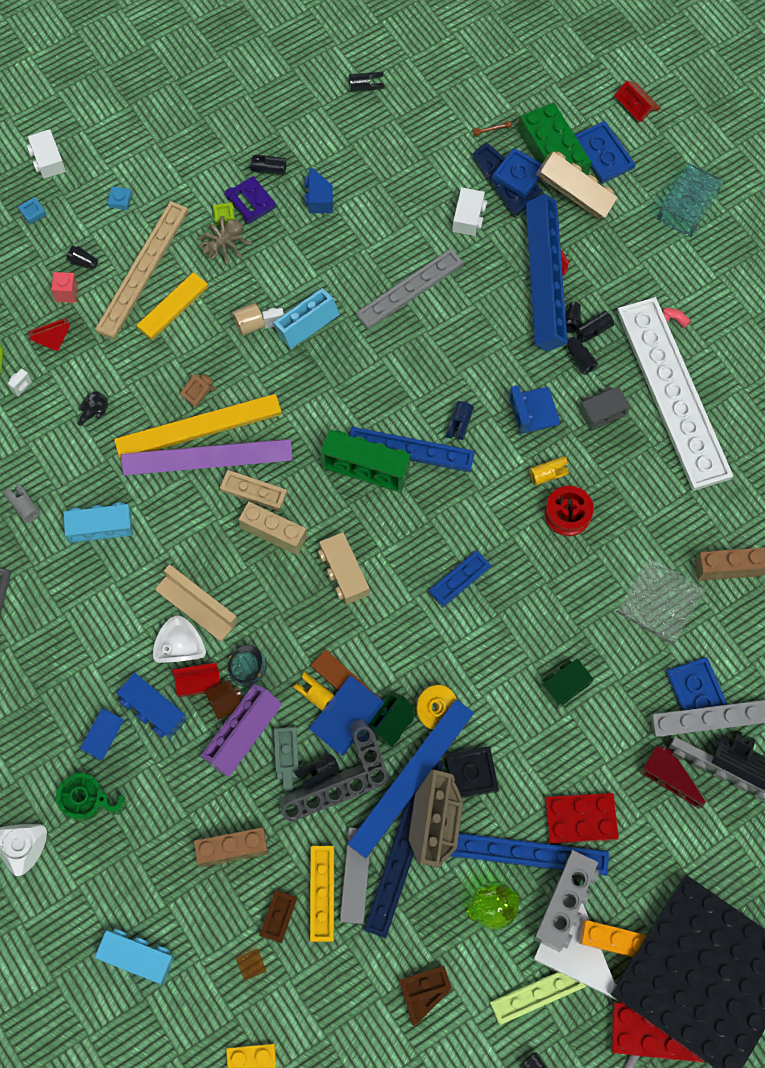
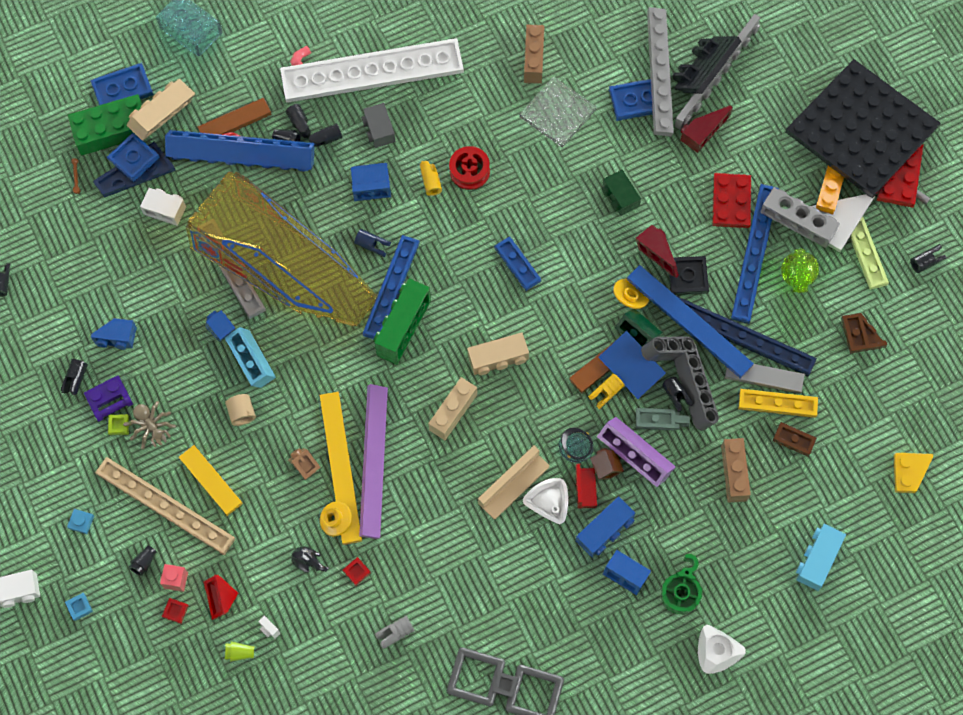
camera: 80 degrees left, 0 degrees up
medium azure brick [63,503,133,543] -> none
tan plate [220,470,287,511] -> none
clear orange tile [236,949,267,981] -> none
white plate [262,308,284,329] -> none
dark tan wedge [409,770,463,868] -> none
red panel [614,80,661,122] -> none
none -> red tile [161,598,189,624]
none -> clear yellow windscreen [186,172,377,327]
none -> dark orange tile [198,97,272,135]
none -> blue slope [205,310,236,342]
none -> yellow piece [320,501,352,537]
none -> red tile [343,557,371,586]
none -> dark red slope [635,225,679,278]

